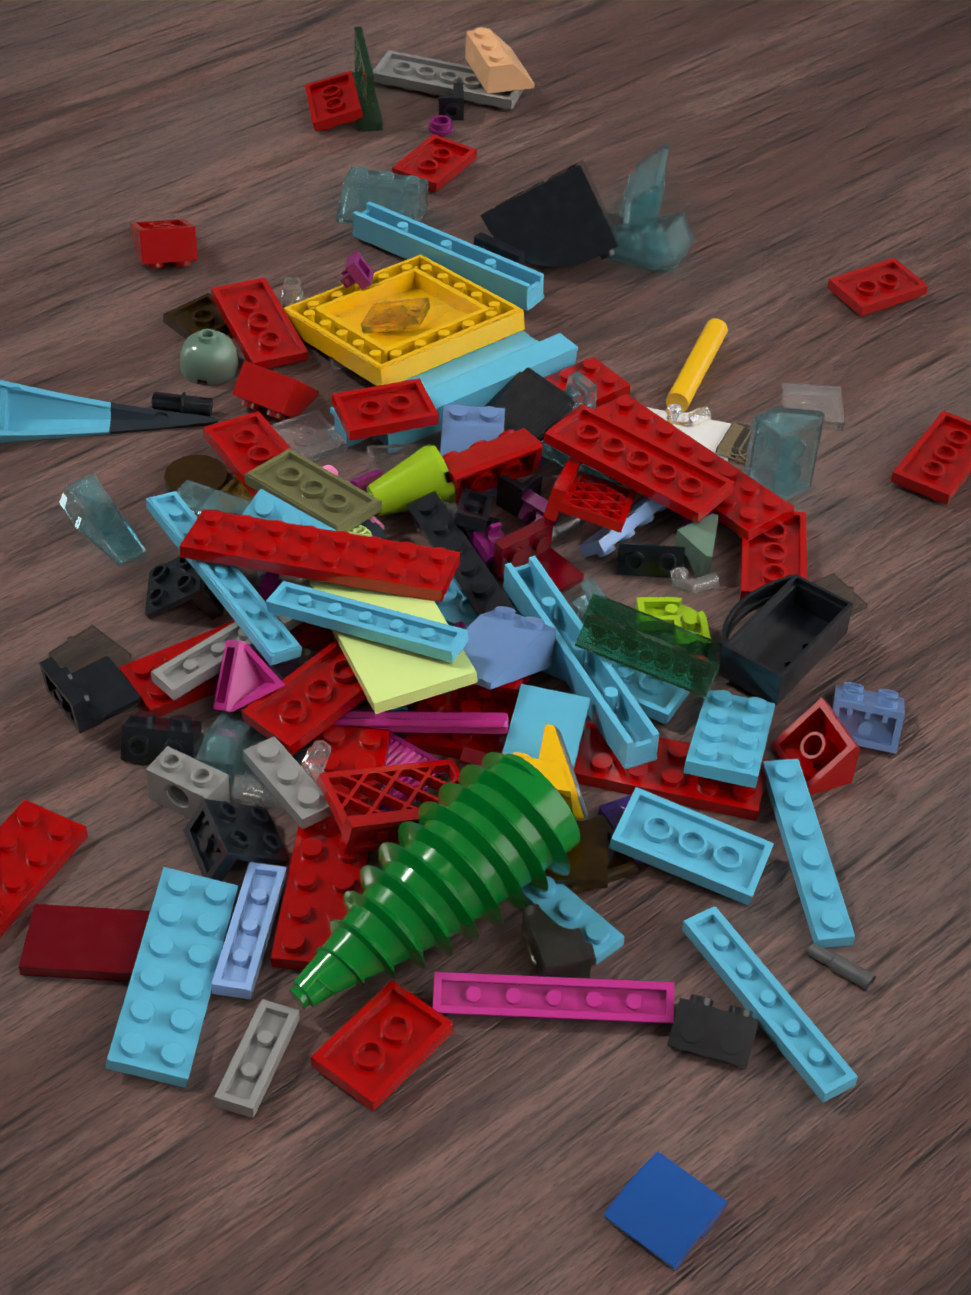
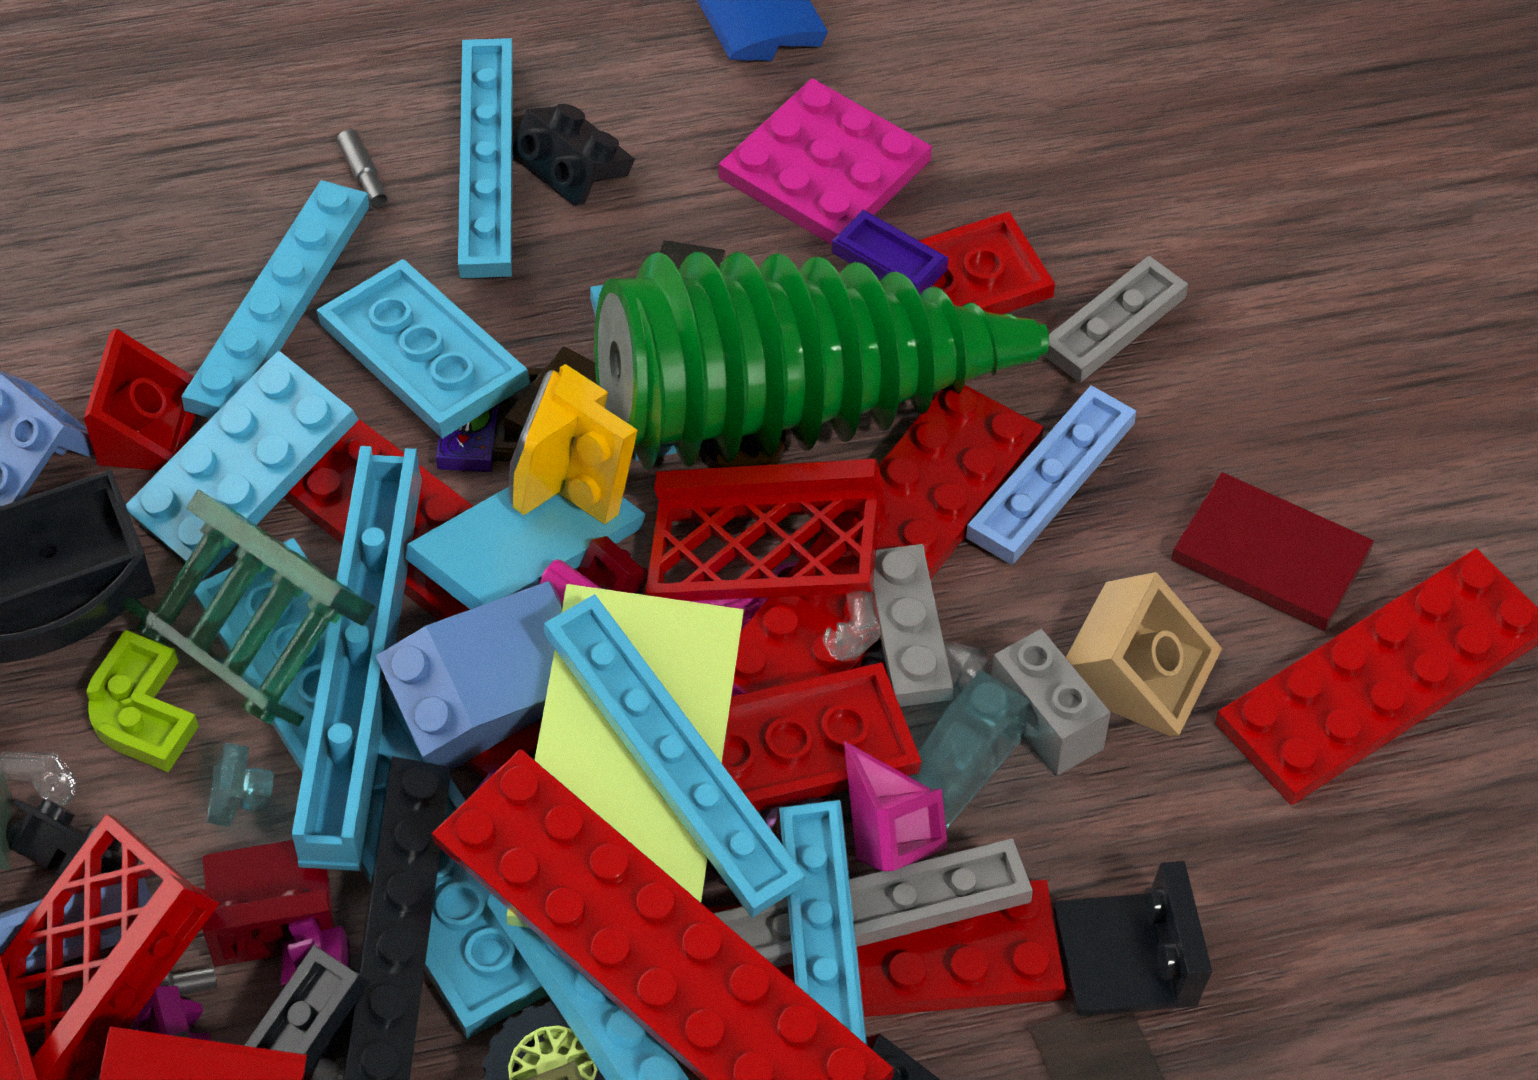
camera: 150 degrees left, 10 degrees up
medium azure plate [105,867,238,1088] -> none
black bracket [121,711,202,764] -> none
black bracket [184,799,290,881] -> none
dark pink plate [433,972,675,1024] -> none
none -> dark pink plate [718,78,932,245]
none -> dark purple tile [832,210,948,295]
none -> tan slope [1066,572,1222,737]

